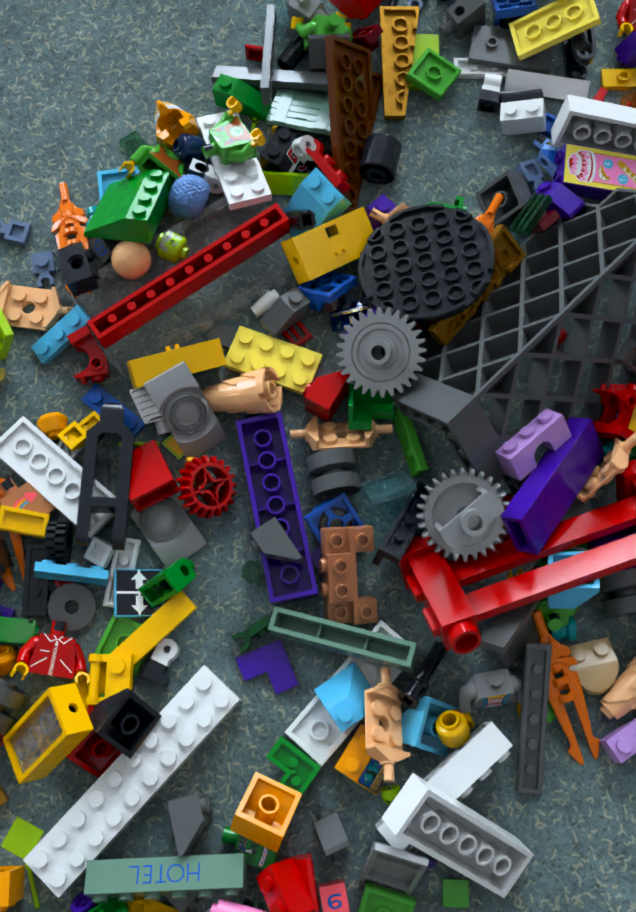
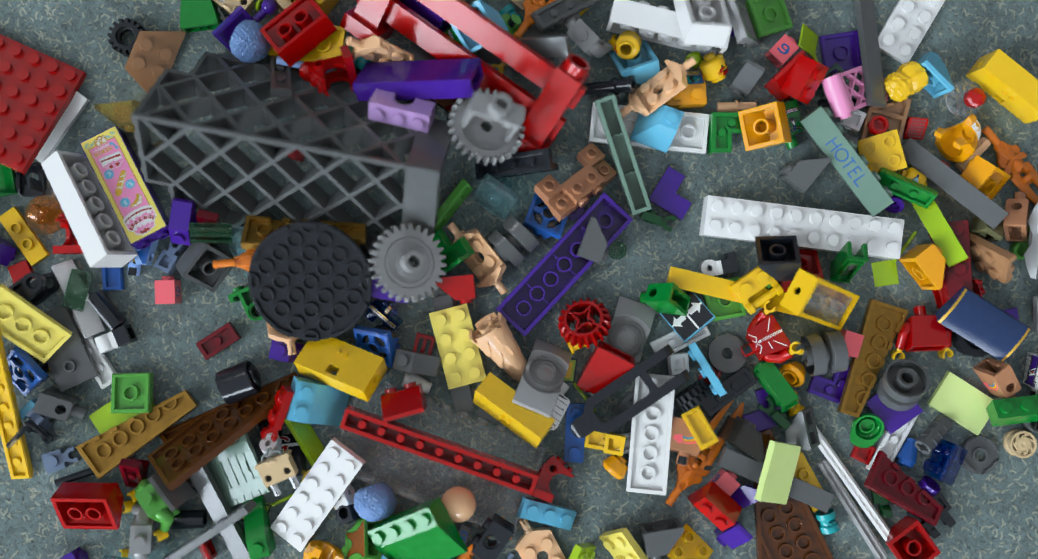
camera: 130 degrees left, 15 degrees up
lime head [155,231,190,264] -> none
dark blue head [173,133,205,163] -> none
torso [201,96,266,165] -> none
black axle [285,209,316,230] -> none
white brick [500,98,546,135] -> none
none -> red tile [7,260,35,283]
none -> clear green tile [61,268,93,312]
none -> coral brick [154,276,181,304]
none -> dark red plate [196,322,241,360]
none -> tan piece [255,447,300,497]
none -> red slope [380,381,427,422]
none -> yellow head [699,52,729,83]
none -> light nougat axle [717,100,757,113]
none -> green window [830,241,869,283]

